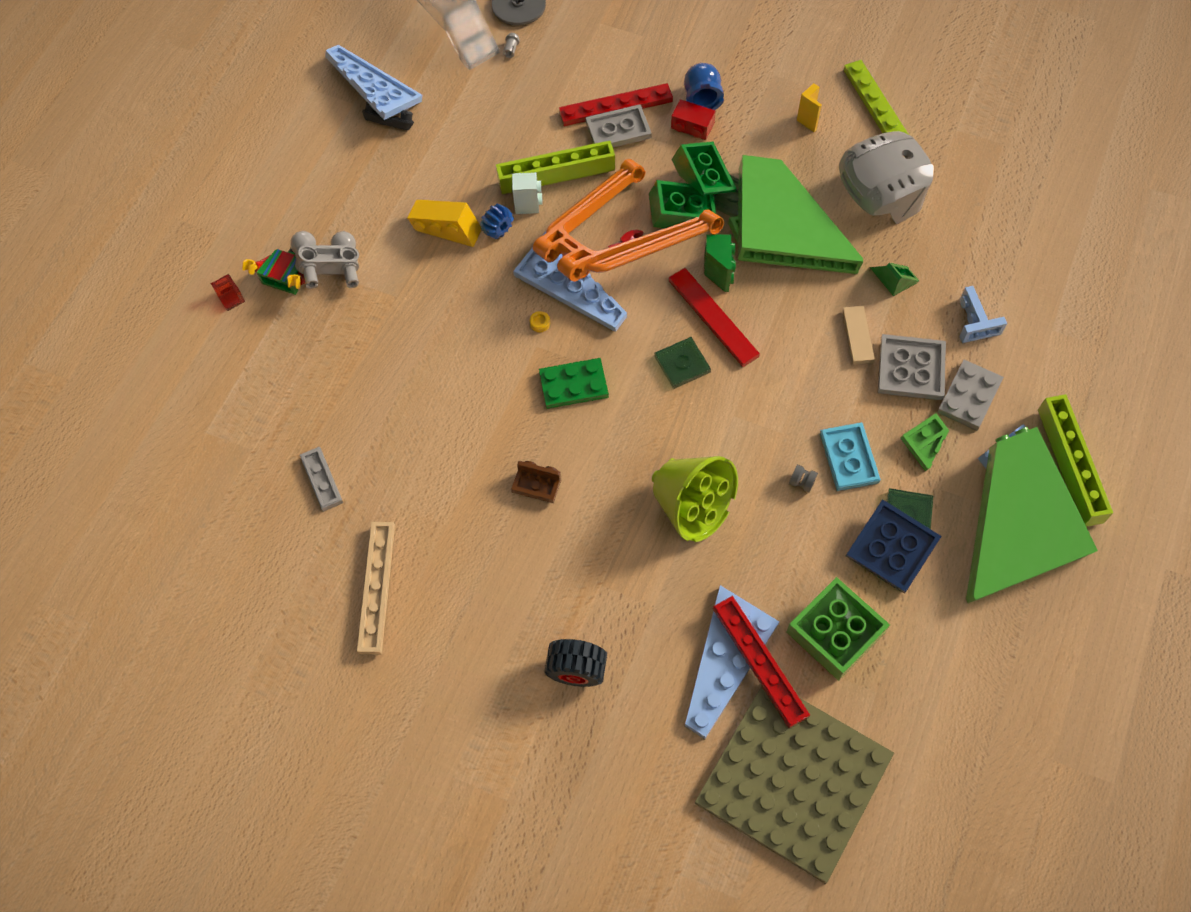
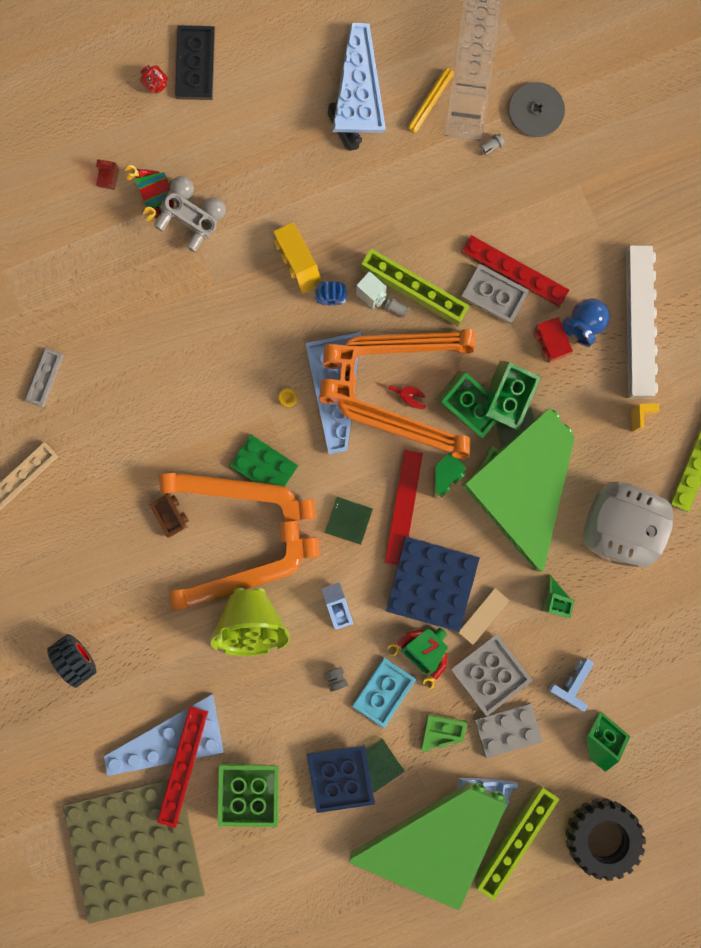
camera: 40 degrees right, 20 degrees up
none -> red head [140,65,168,94]
none -> orange piece [158,473,320,610]
none -> black tile [175,25,215,100]
none -> light blue slope [321,582,353,630]
none -> light grey pin [384,298,410,318]
none -> dark blue plate [385,537,480,632]
none -> green torso [387,628,448,689]
none -> yellow axle [408,67,453,133]
none -> black tyre [565,799,646,881]
none -> green slope [586,711,630,772]
none -> white brick [626,246,658,399]

